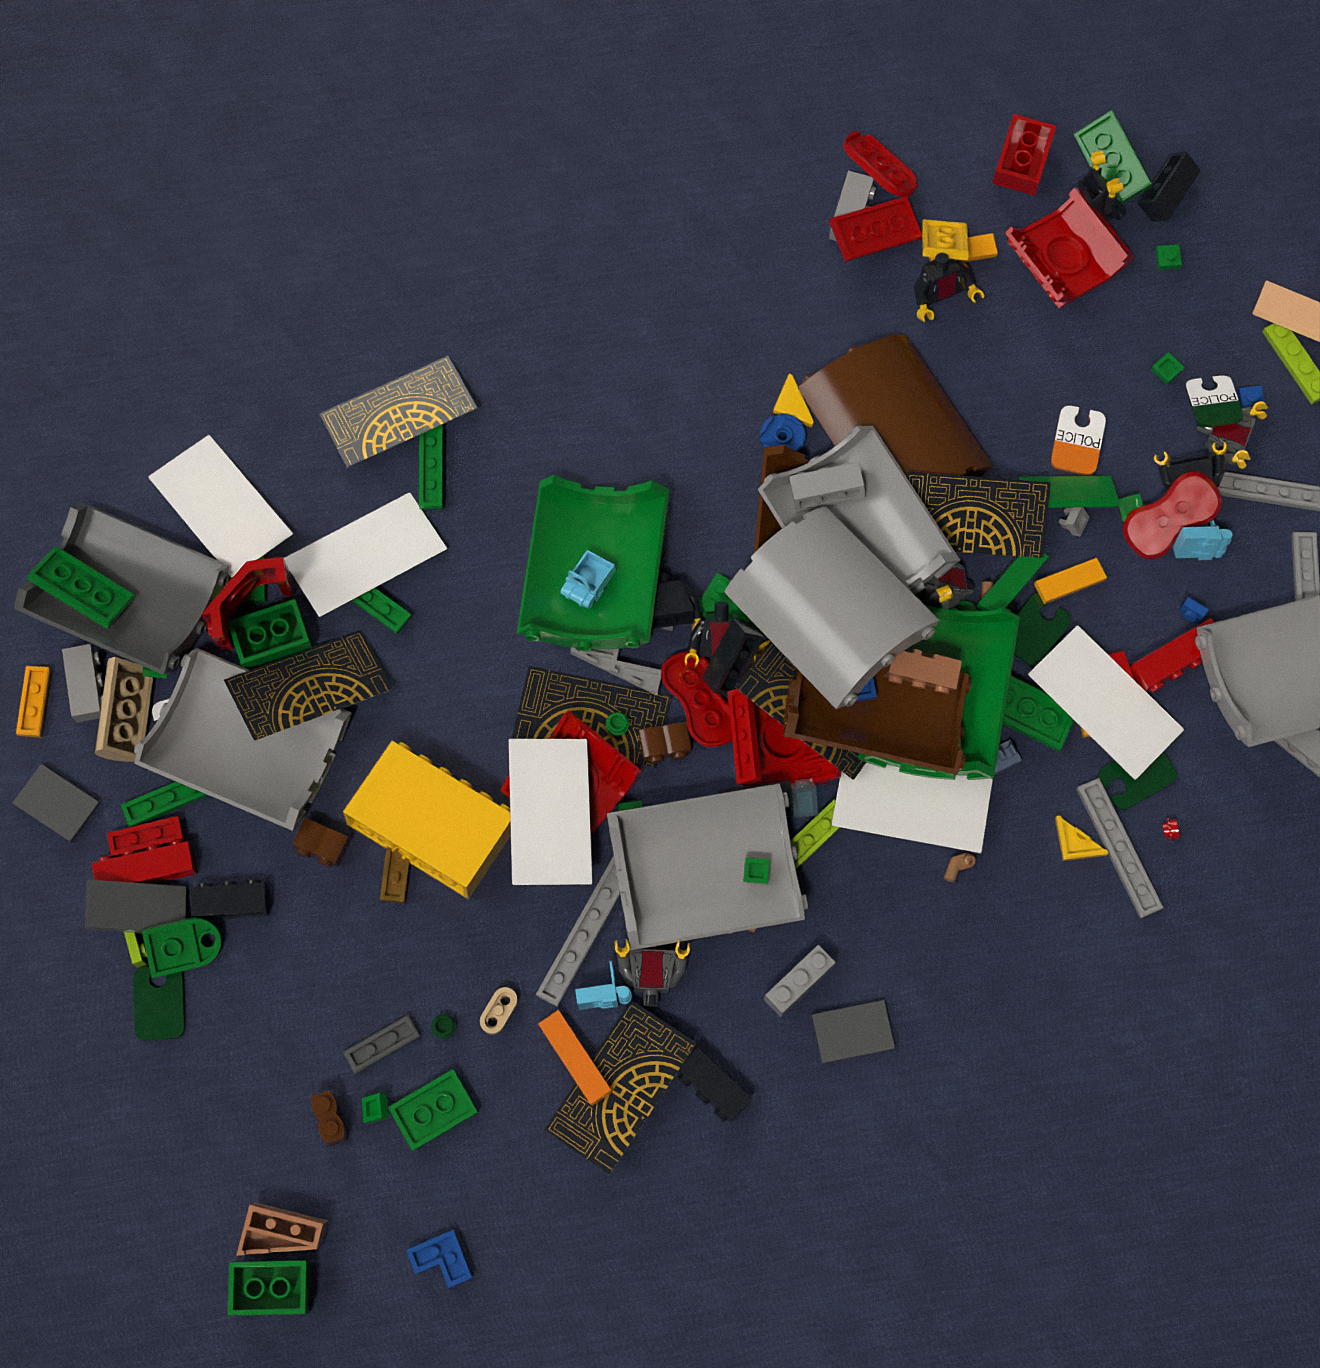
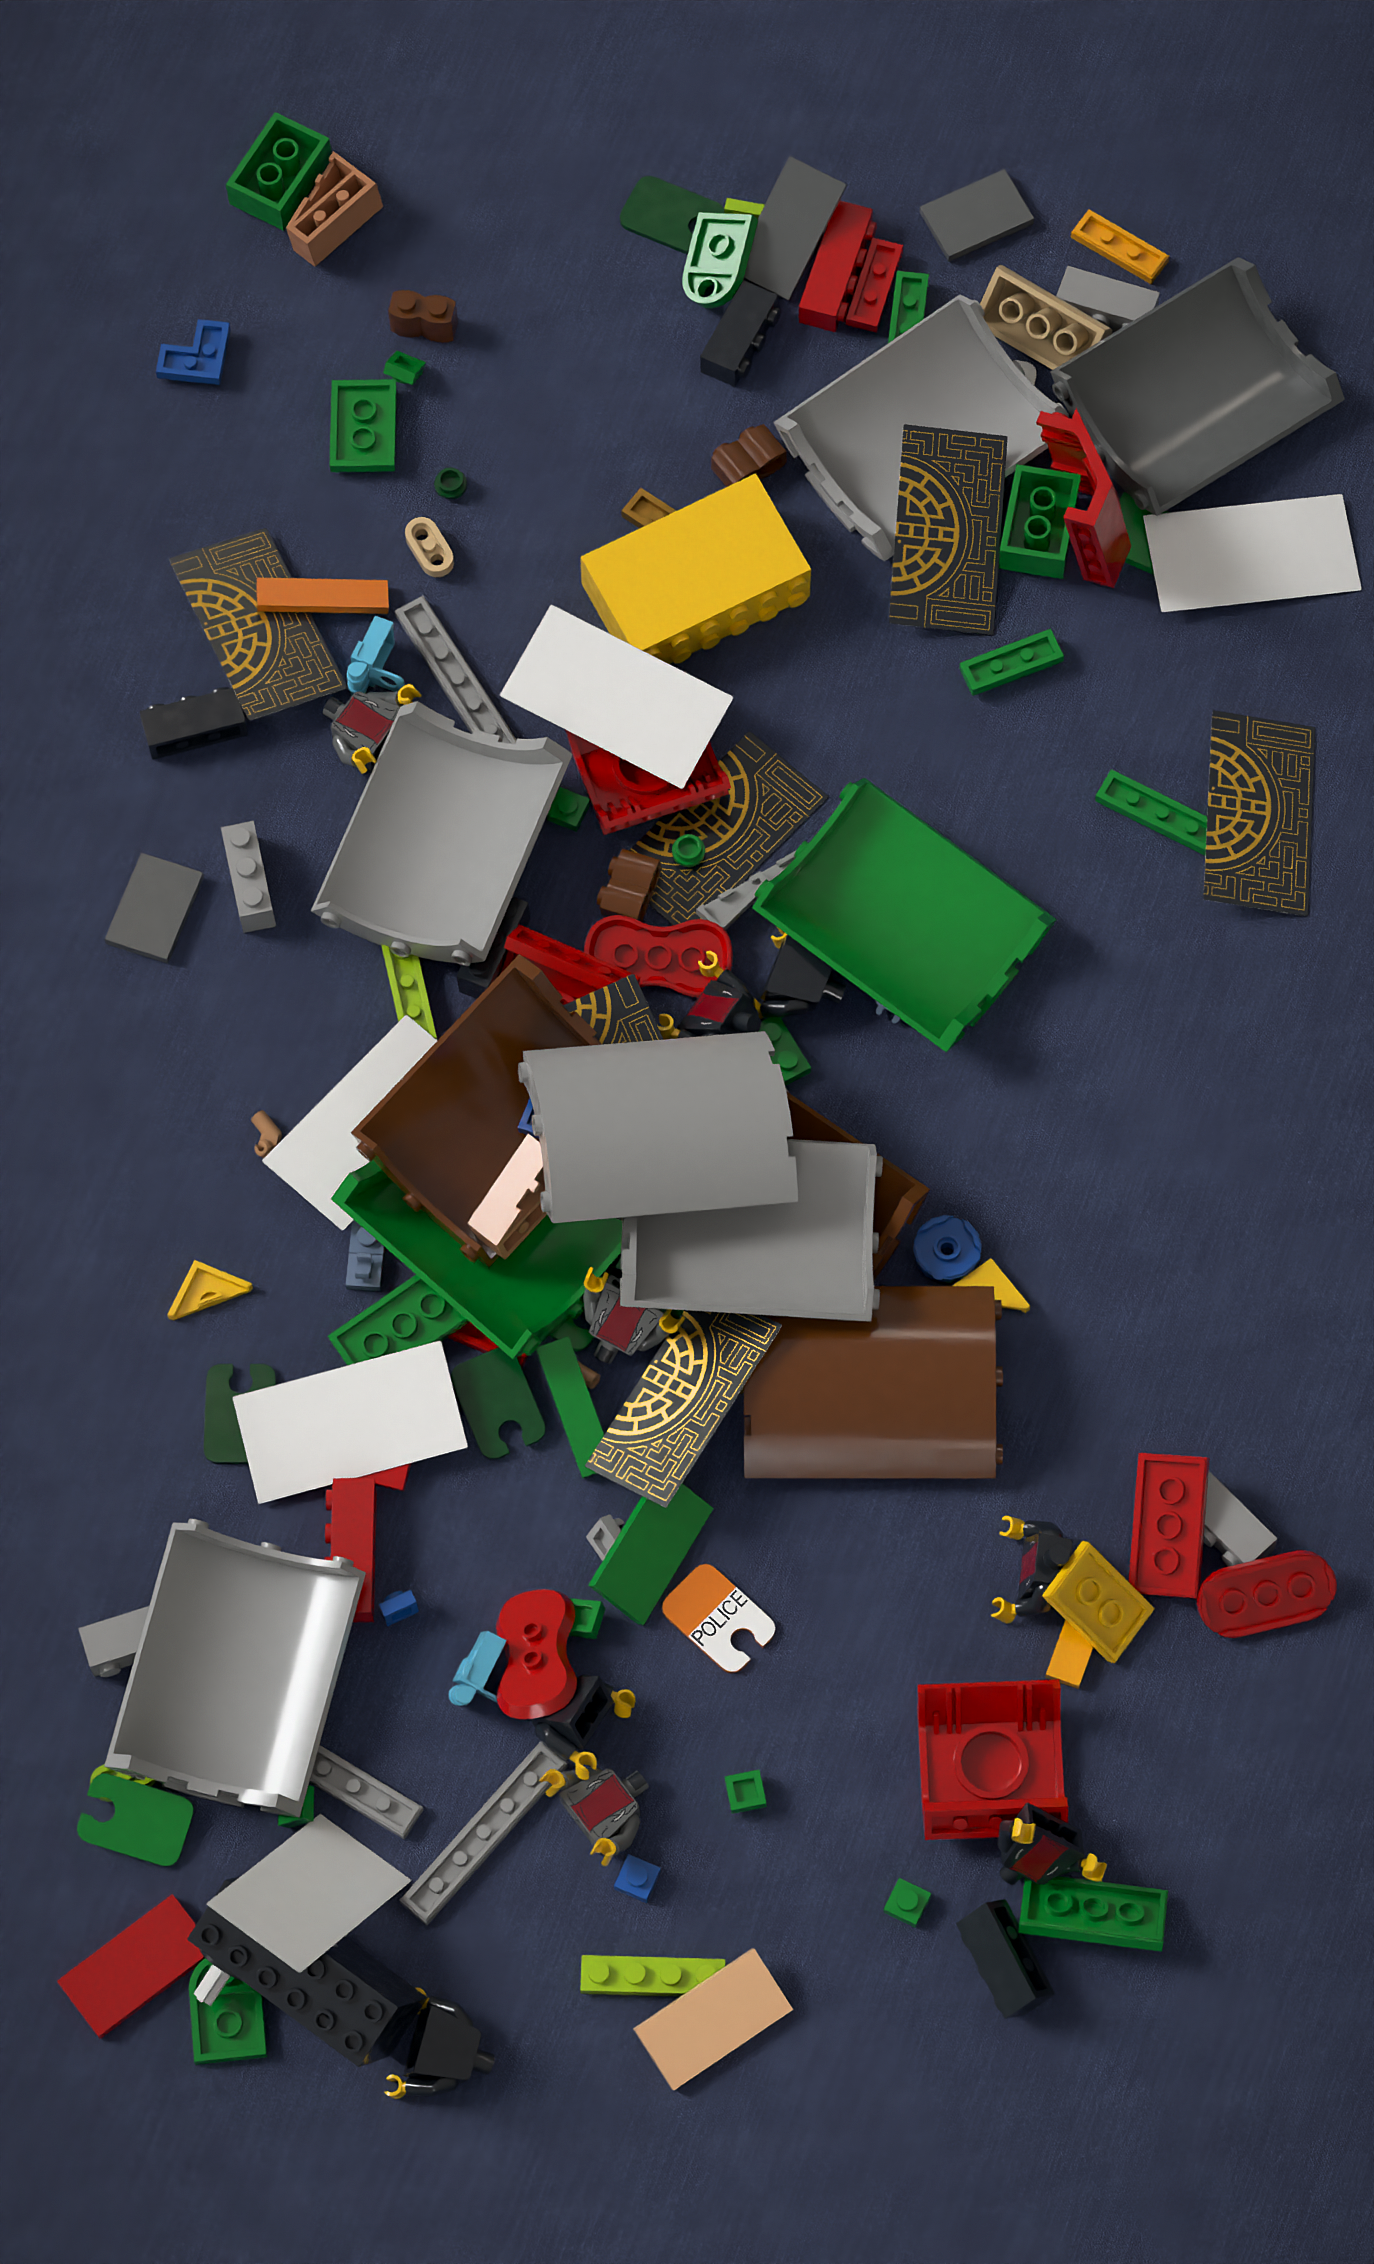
camera: 125 degrees right, 5 degrees down
green tile [27,546,135,629] -> none
white sticker [284,493,447,617] -> none
dark grey tile [343,1015,420,1075] -> none
medium azure piece [561,550,616,609] -> none
black brick [702,618,764,696] -> none
green plate [743,857,770,885] -> none
light grey brick [789,462,865,512] -> none
clear light blue brick [790,779,818,818] -> none
red brick [992,114,1056,196] -> none
light orange tile [1034,558,1107,604] -> none
light grey tile [1076,778,1163,919] -> none
red plate [1163,818,1180,841] -> none
piece [1186,376,1243,427] -> none

